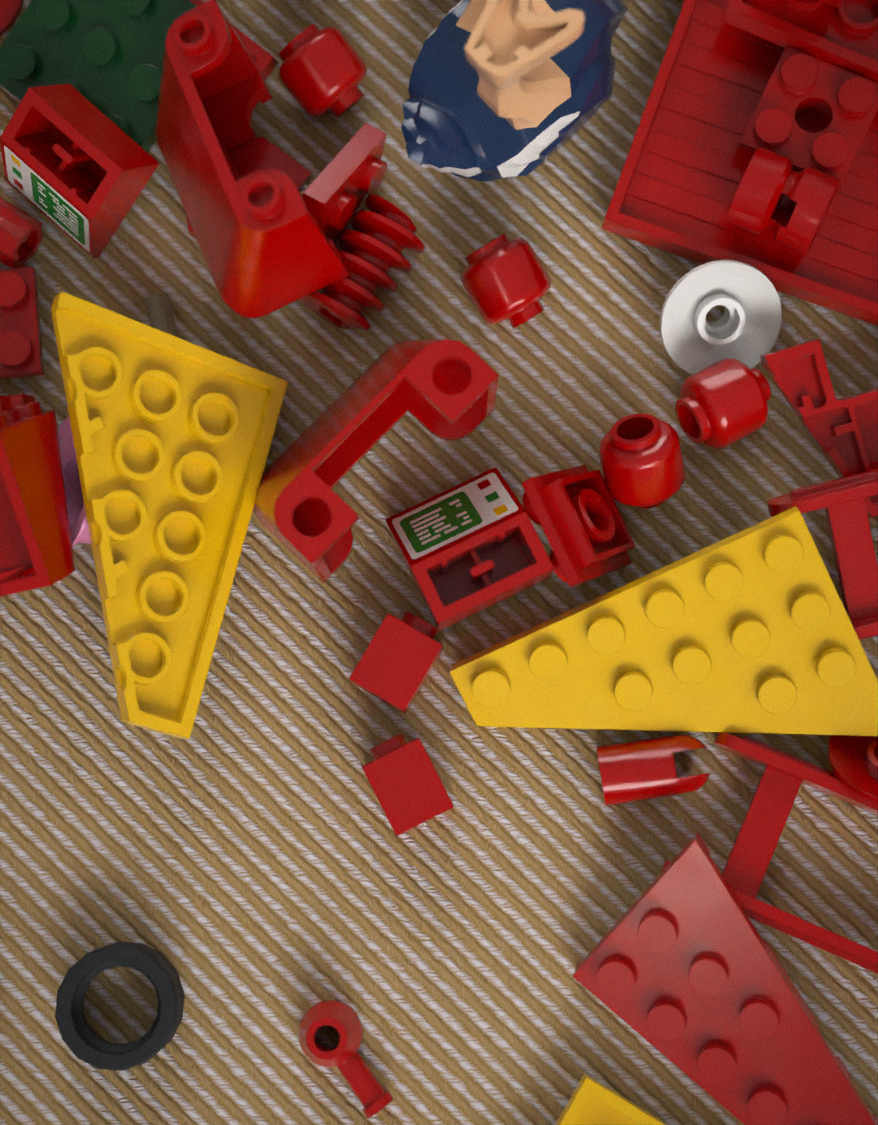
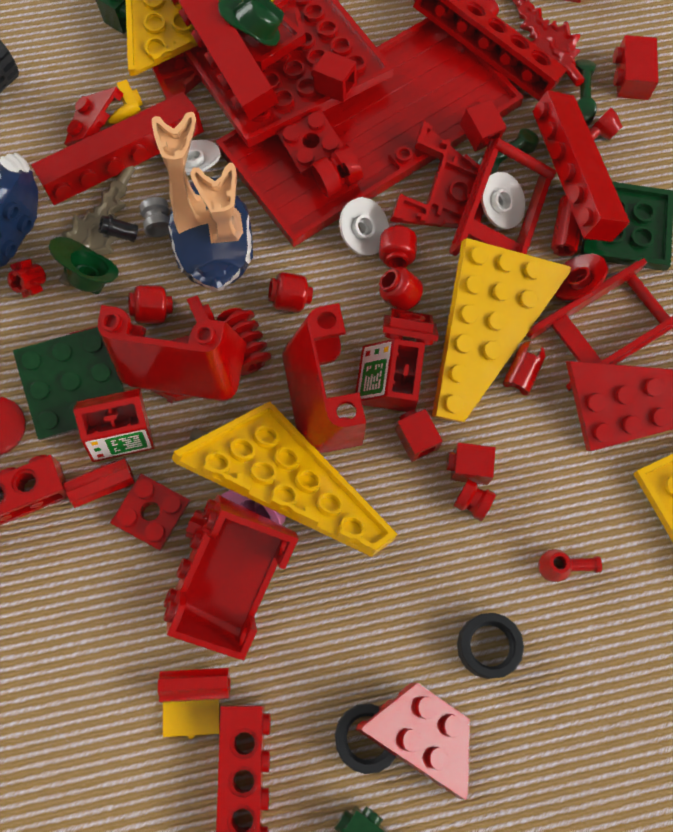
camera: 60 degrees left, 10 degrees down
none -> red wheel [453,479,497,522]

